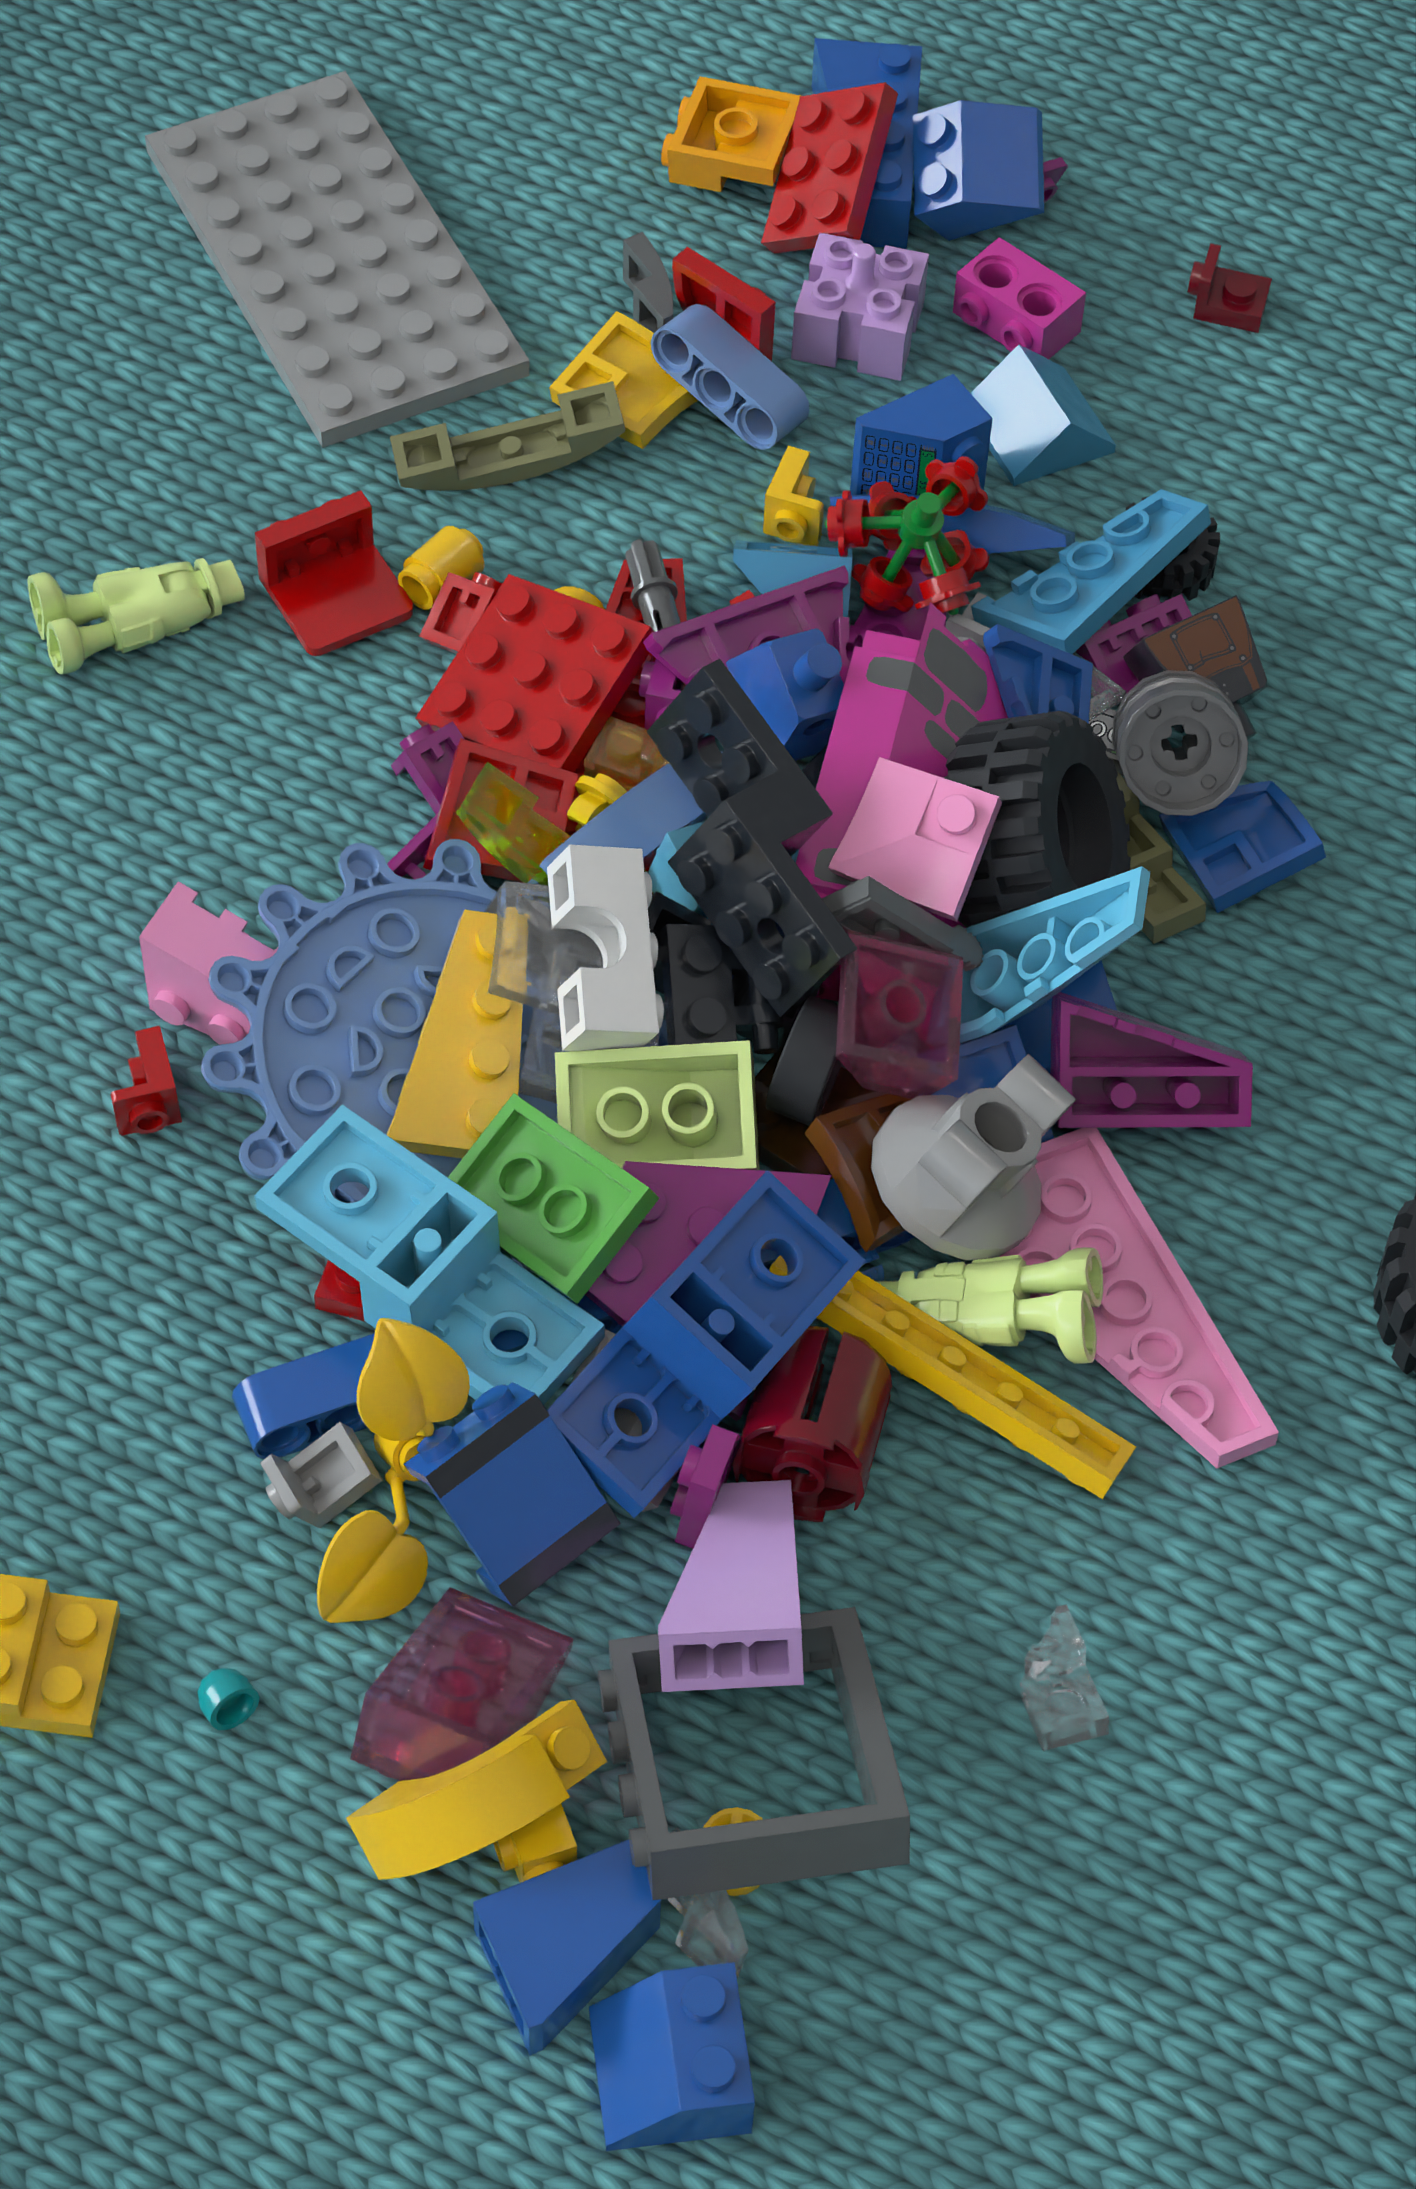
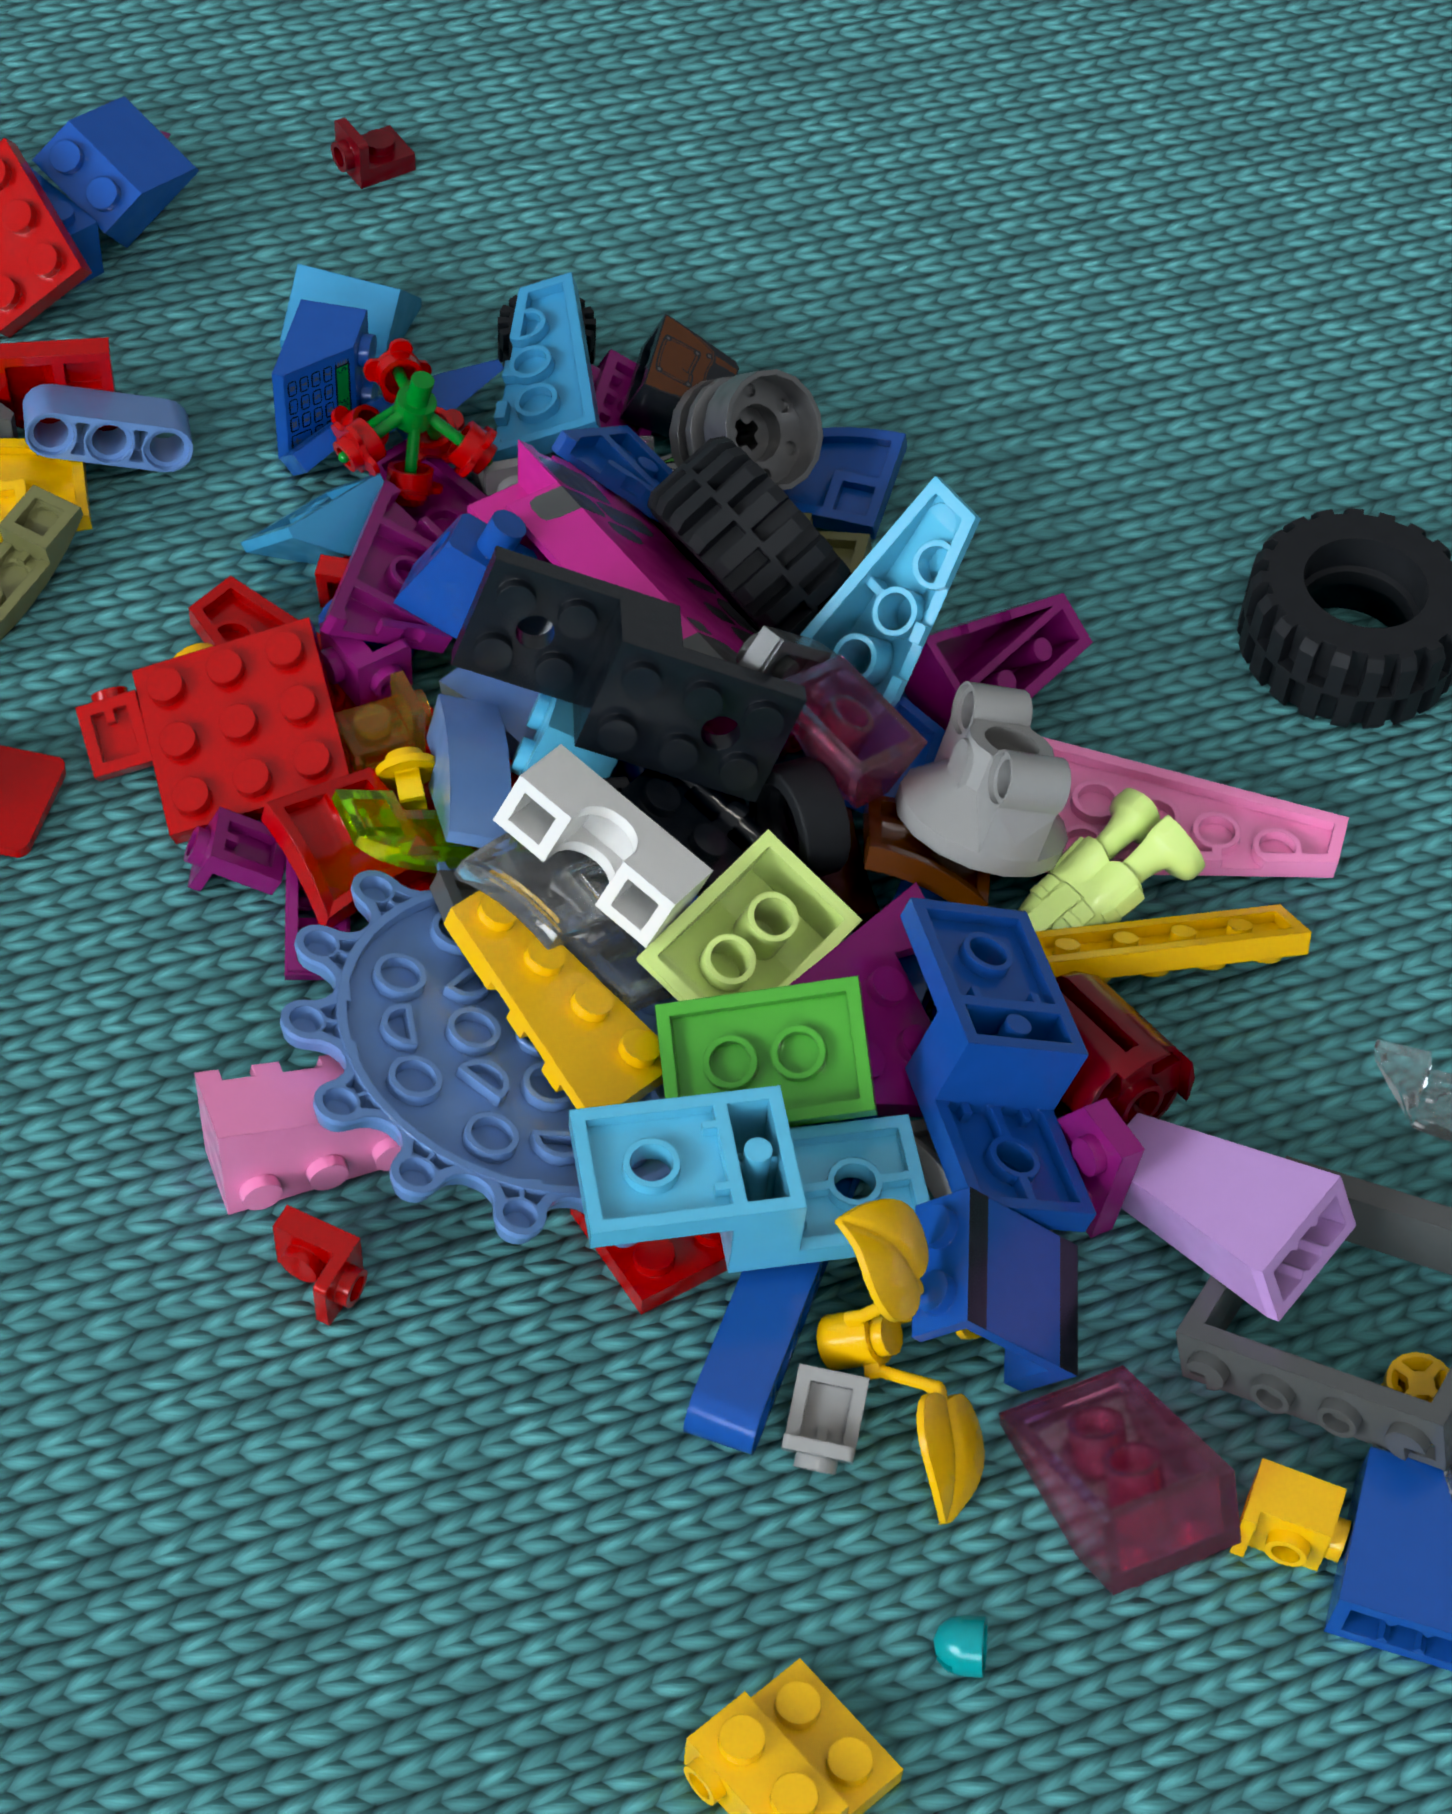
camera: 50 degrees left, 5 degrees down
yellow arch [346,1700,607,1880] -> none
yellow brick [398,525,485,610] -> none
dark grey axle [625,539,681,632] -> none
yellow bracket [763,445,824,546] -> none
lavender brick [791,232,929,381] -> none
bright pink plate [828,757,1002,922] -> none
dark pink brick [953,237,1086,359] -> none

